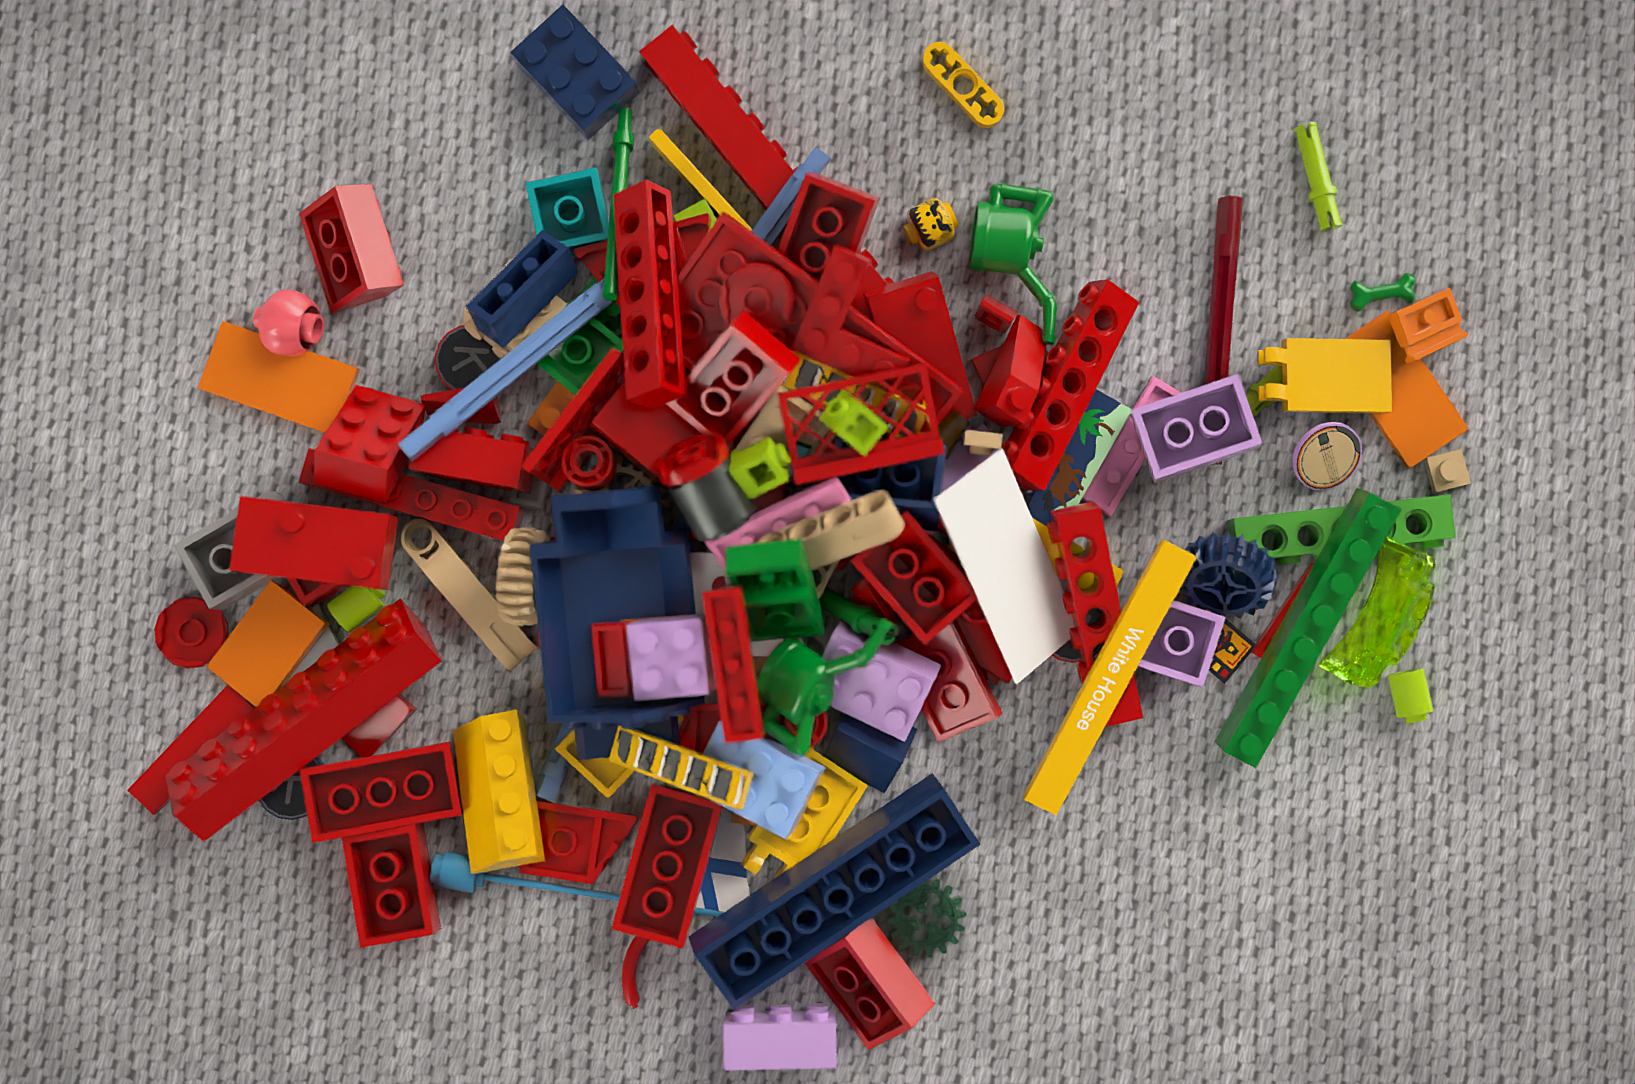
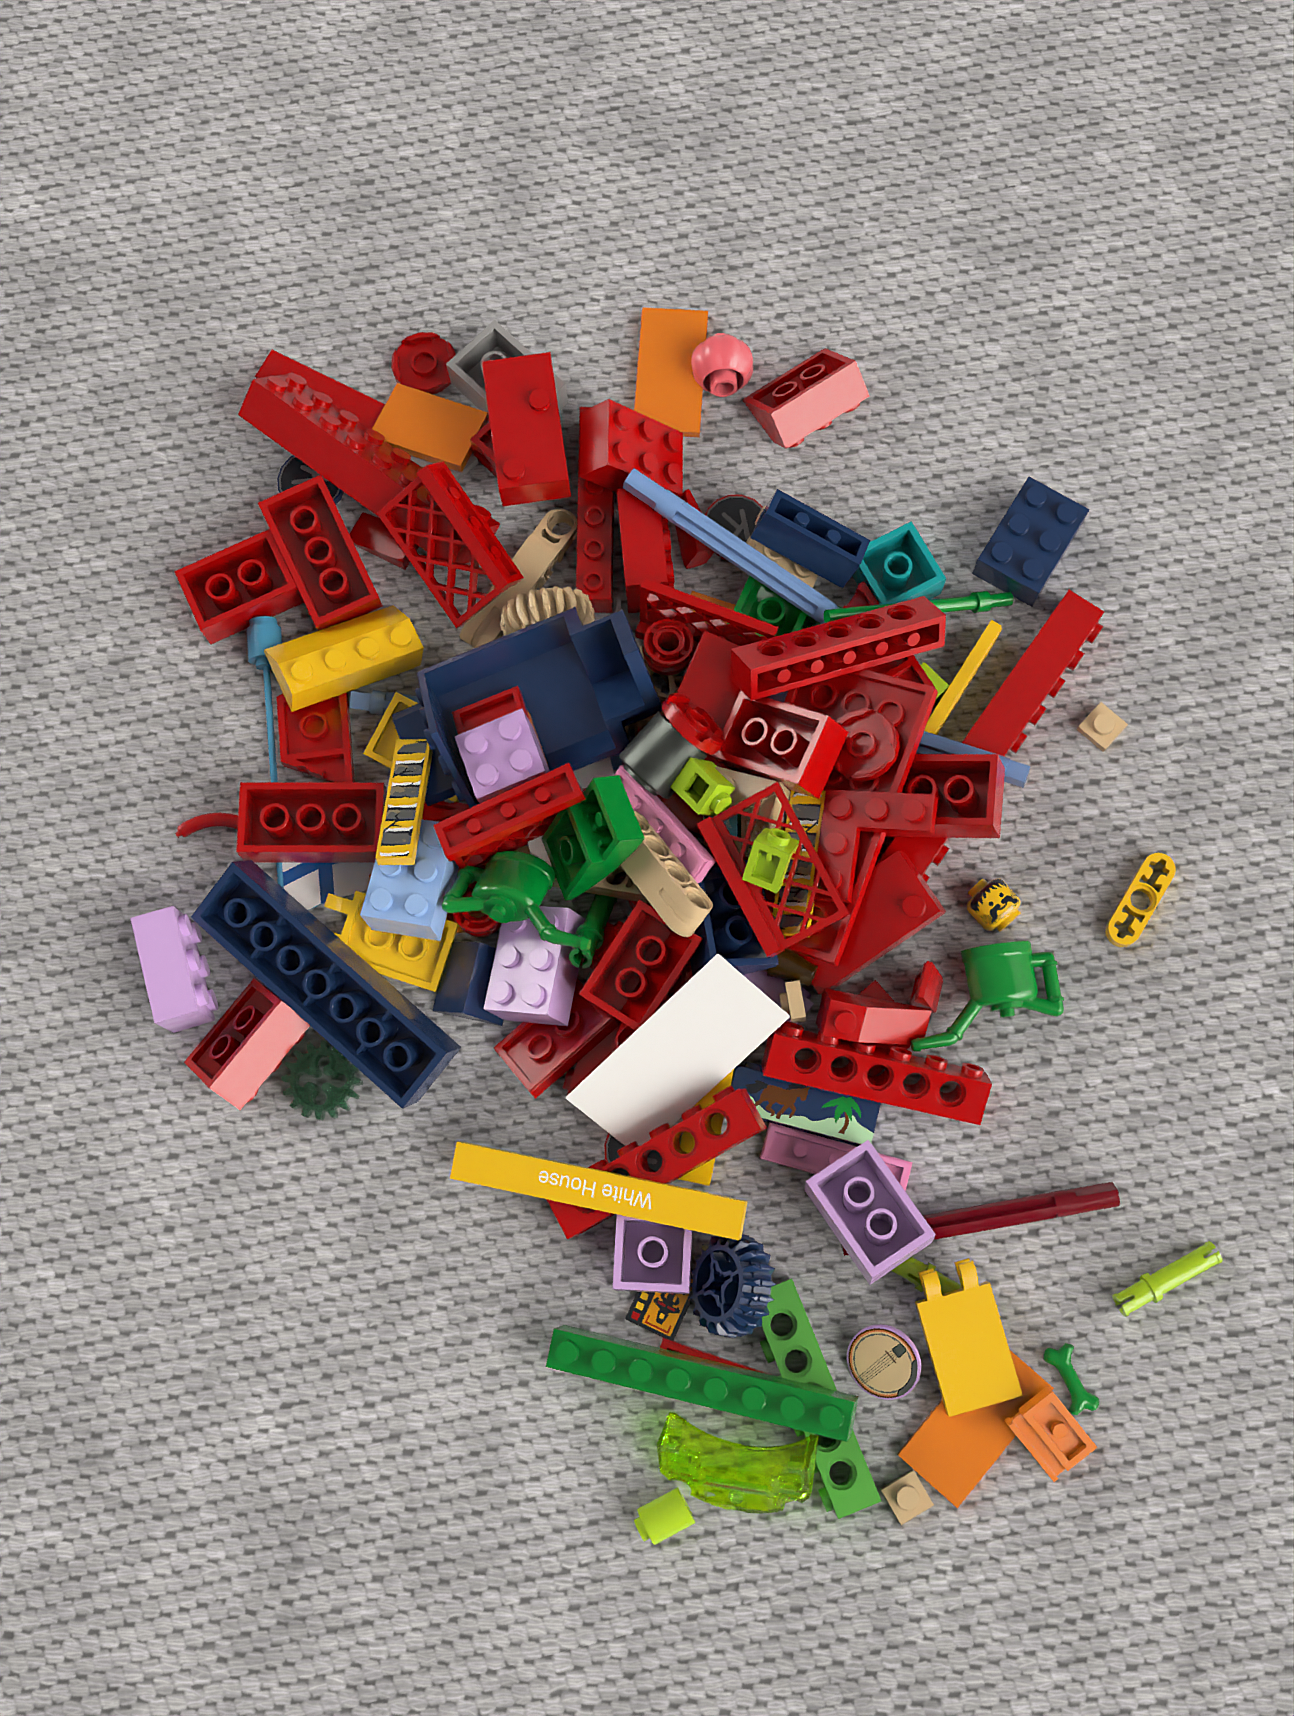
camera: 85 degrees right, 10 degrees down
lime brick [327,586,386,632] -> none
none -> red fence [377,461,524,628]
none -> tan plate [1076,702,1128,752]

